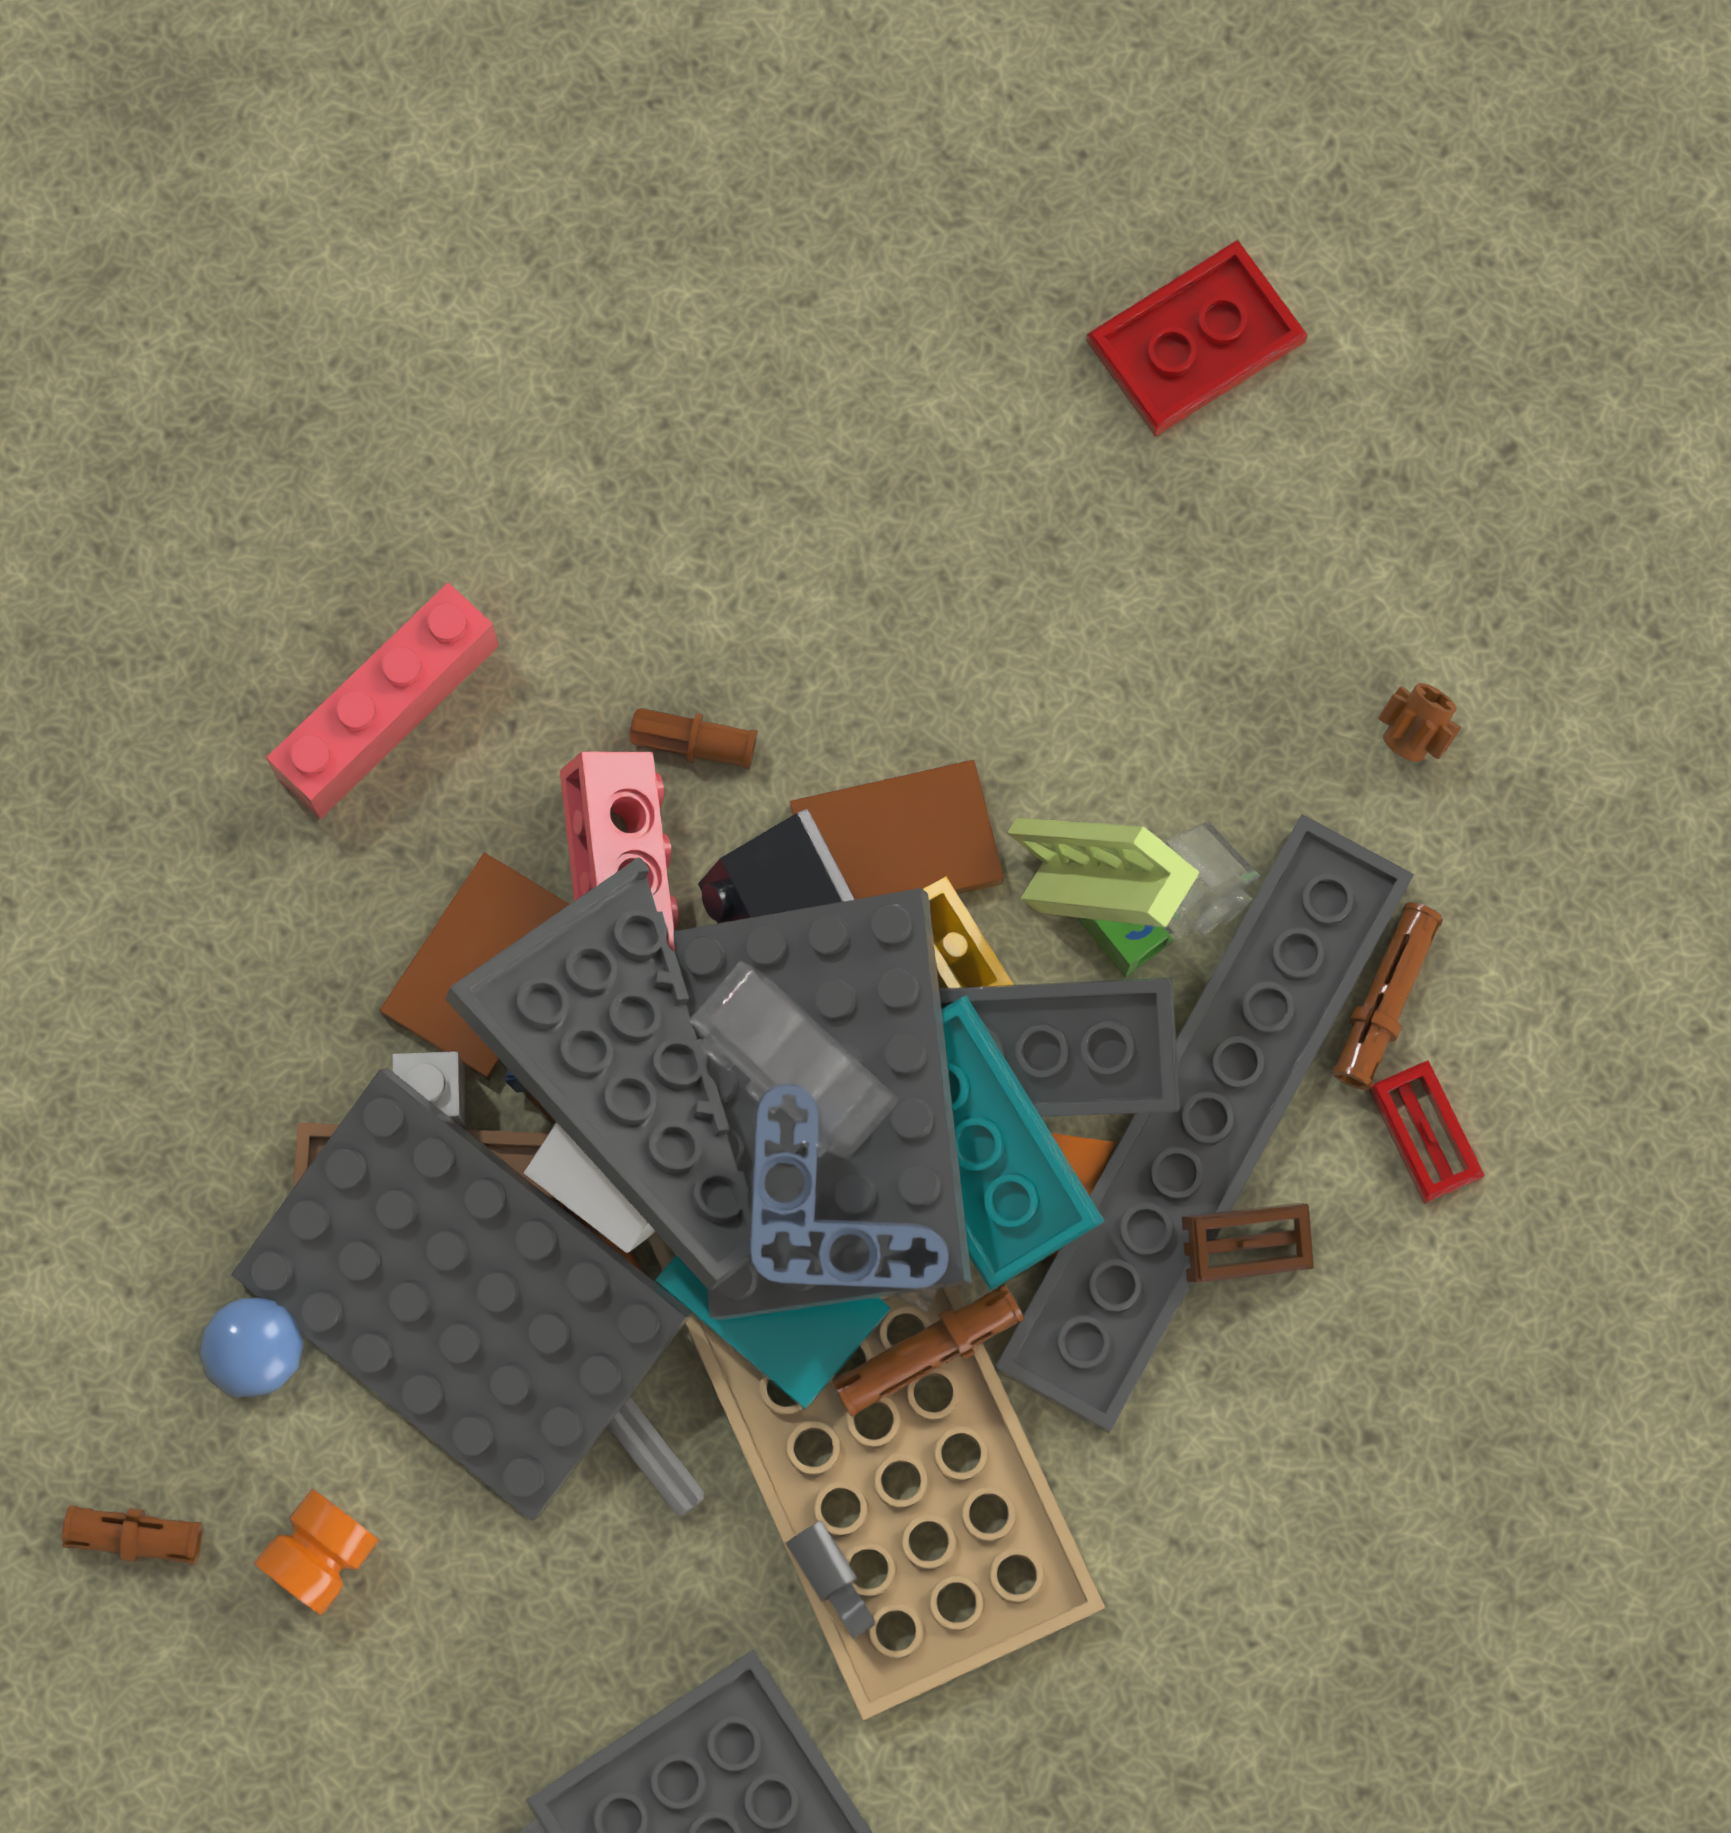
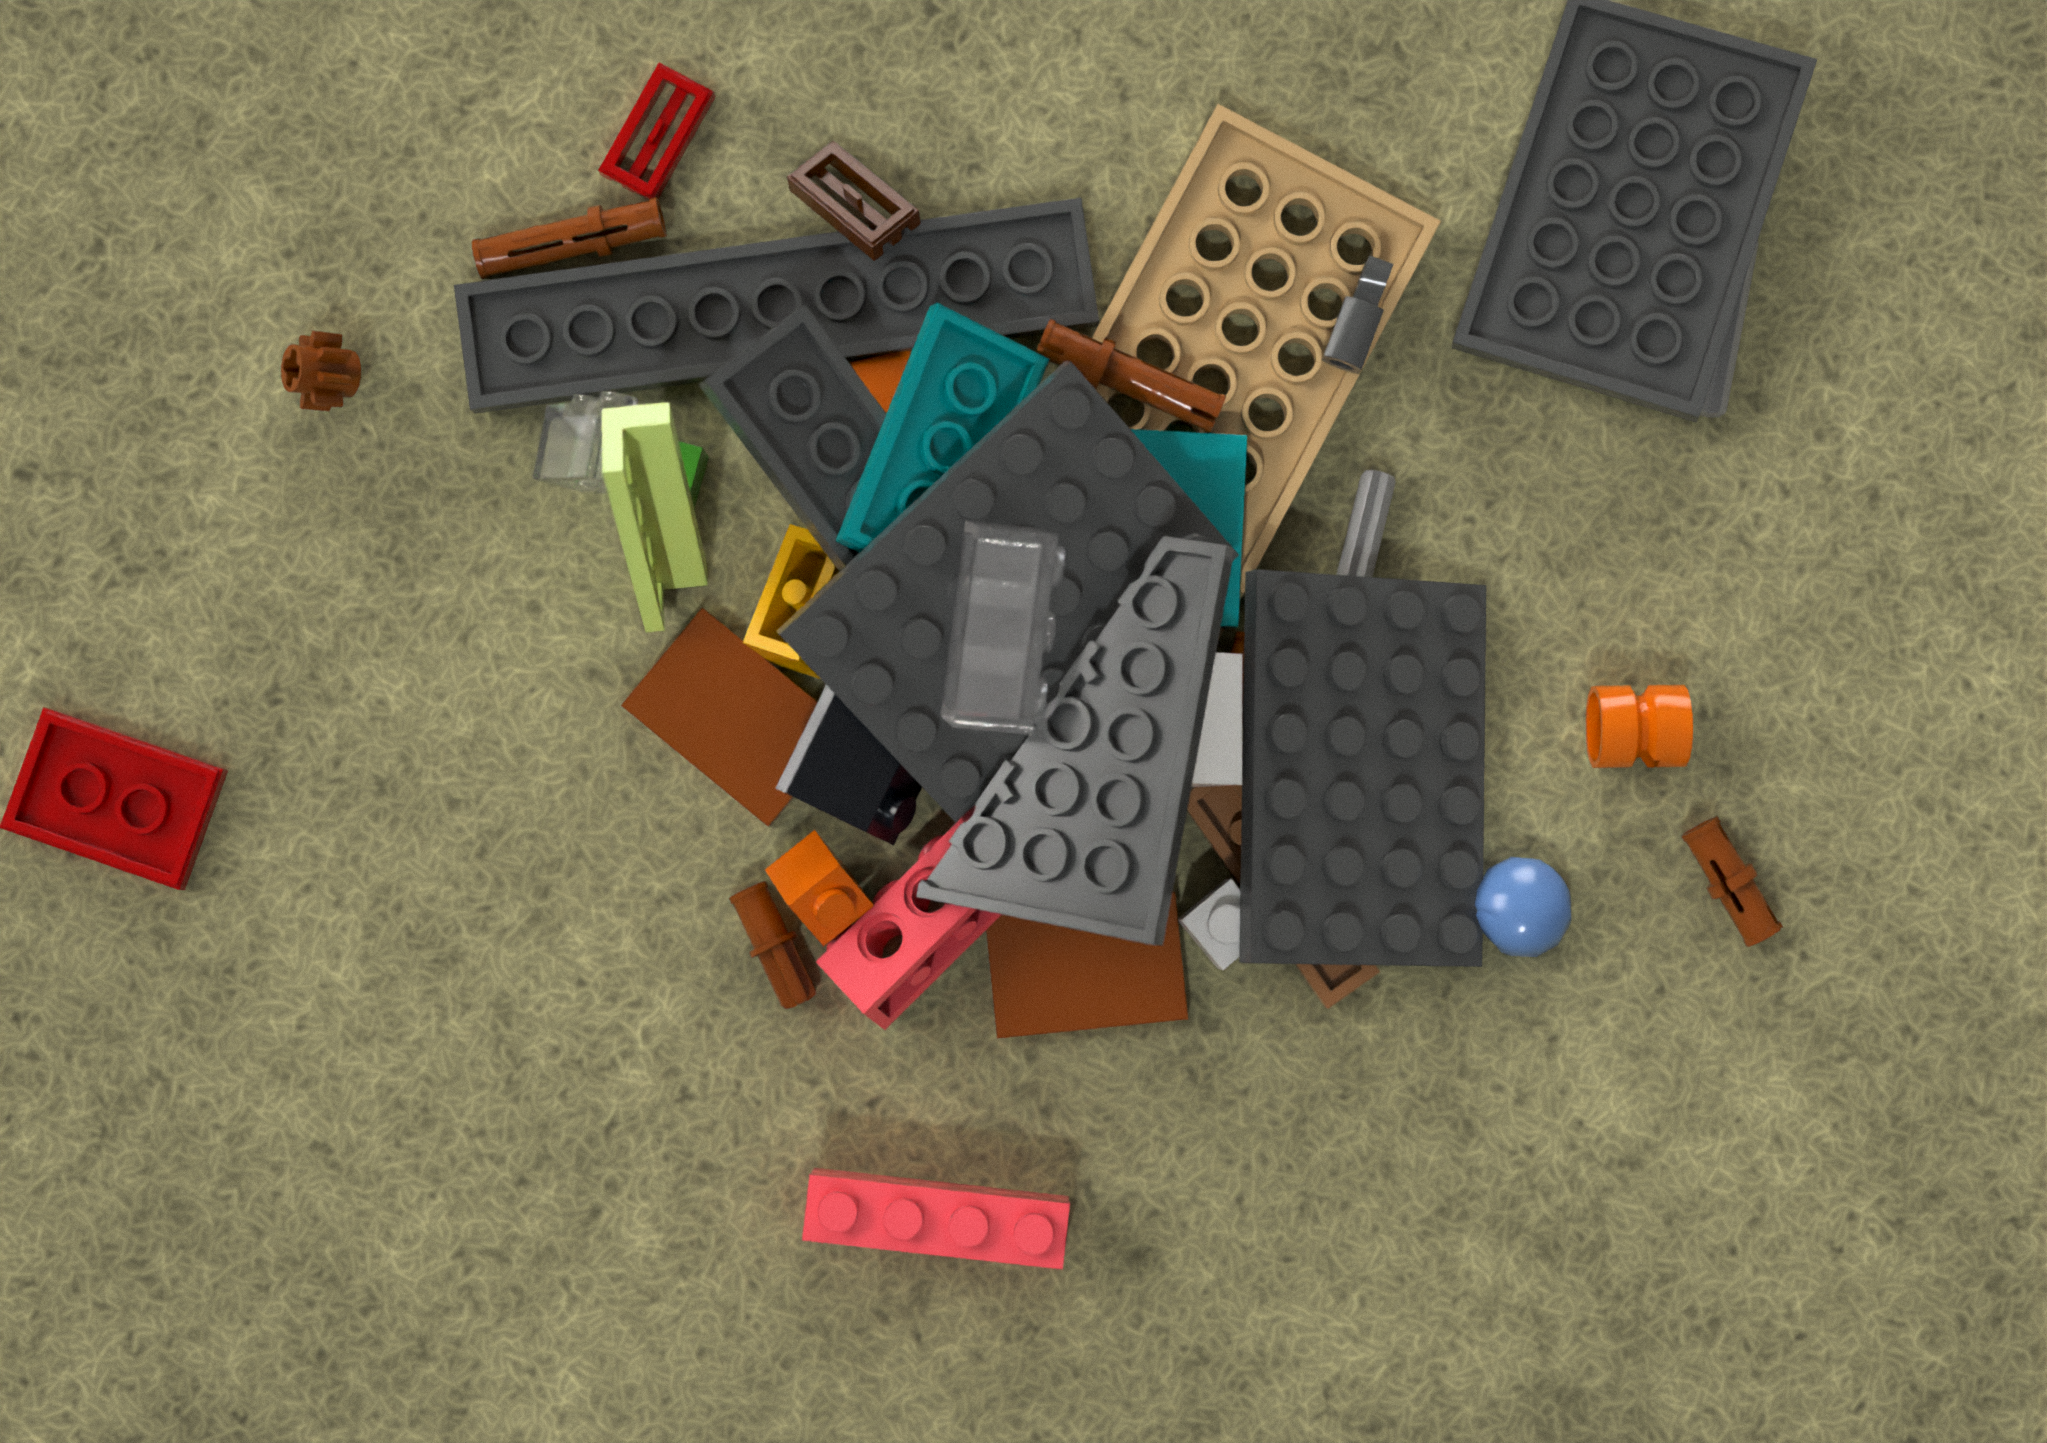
camera: 130 degrees left, 10 degrees up
sand blue beam [750,1082,949,1288] -> none
none -> orange brick [765,830,874,946]

